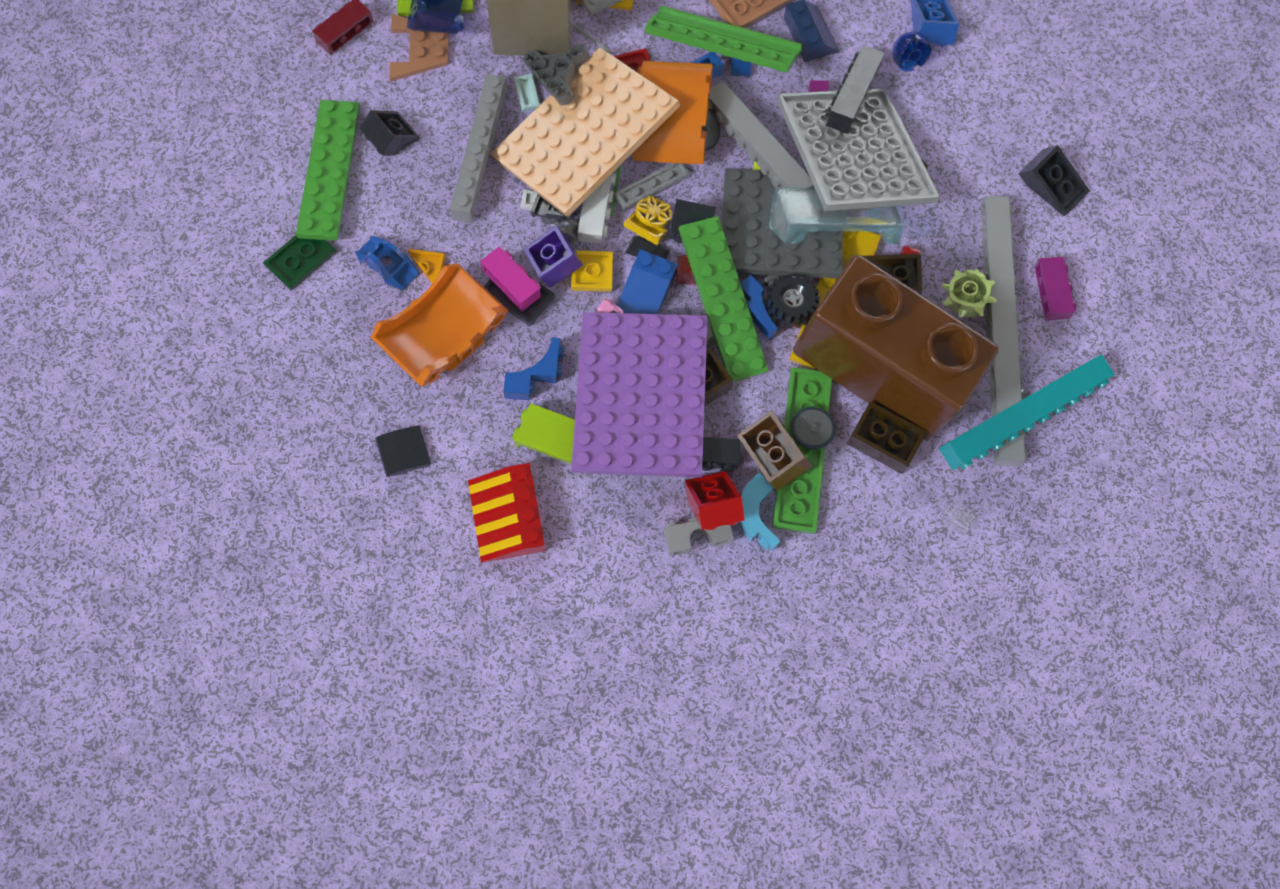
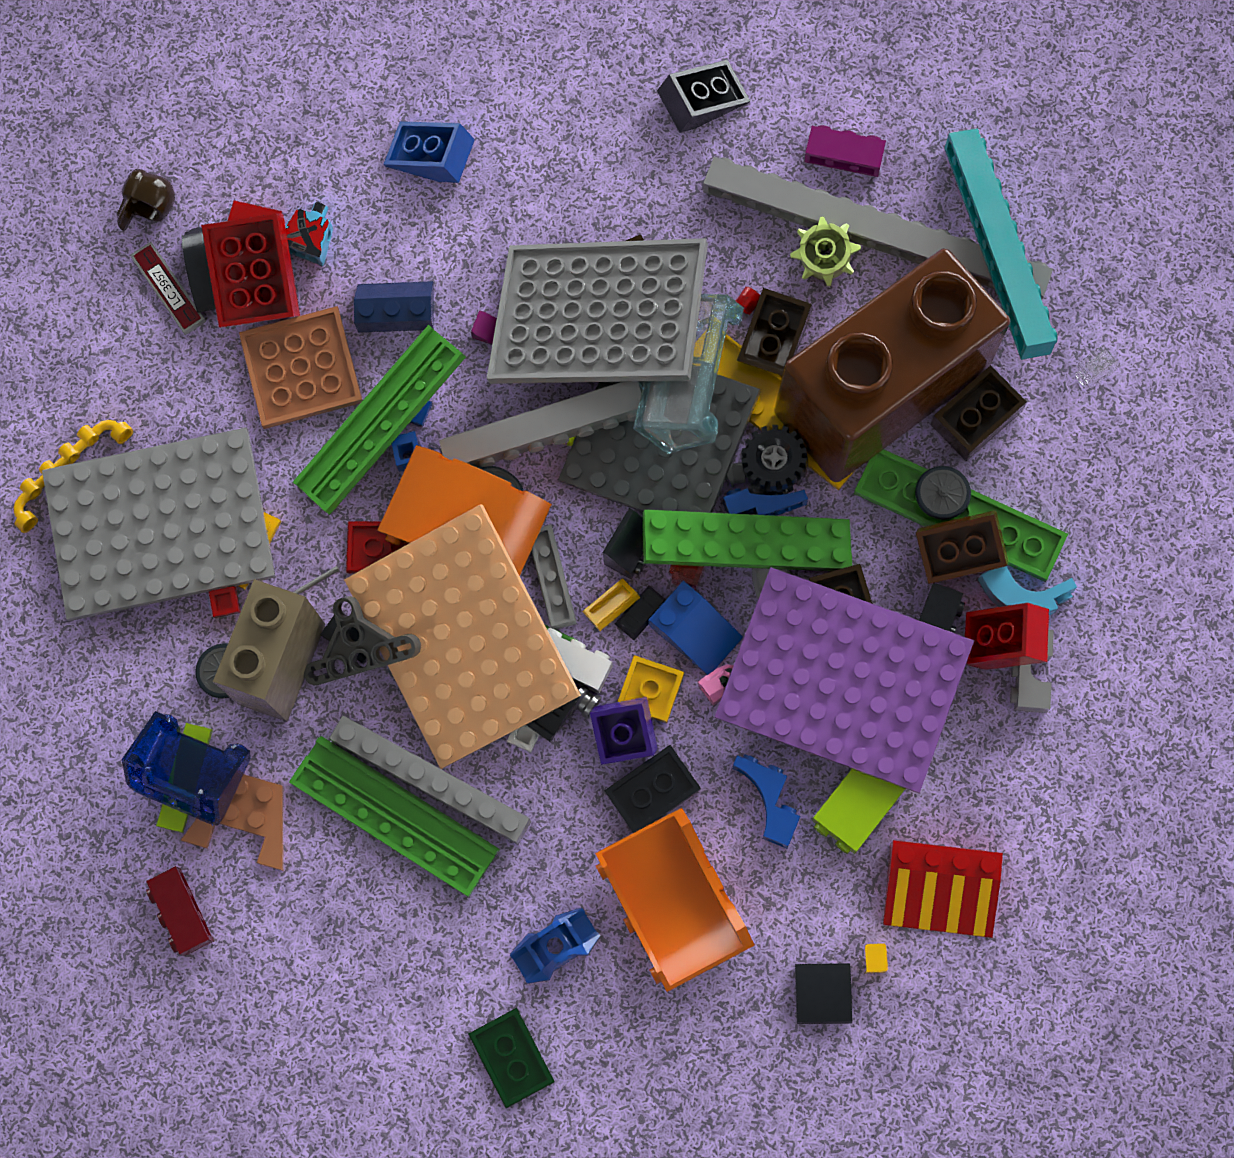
camera: 60 degrees left, 5 degrees up
bright green plate [296,100,360,241] -> none
black slope [360,110,420,156] -> none
light orange tile [408,249,446,284] -> none
dark pink brick [480,246,541,311] -> none
light aqua tile [514,74,540,112] -> none
yellow wheel [635,196,672,228] -> none
brick [825,45,885,134] -> none
clear blue cylinder [892,31,932,72] -> none
none -> bright green plate [289,736,500,897]
none -> yellow slope [865,943,888,974]

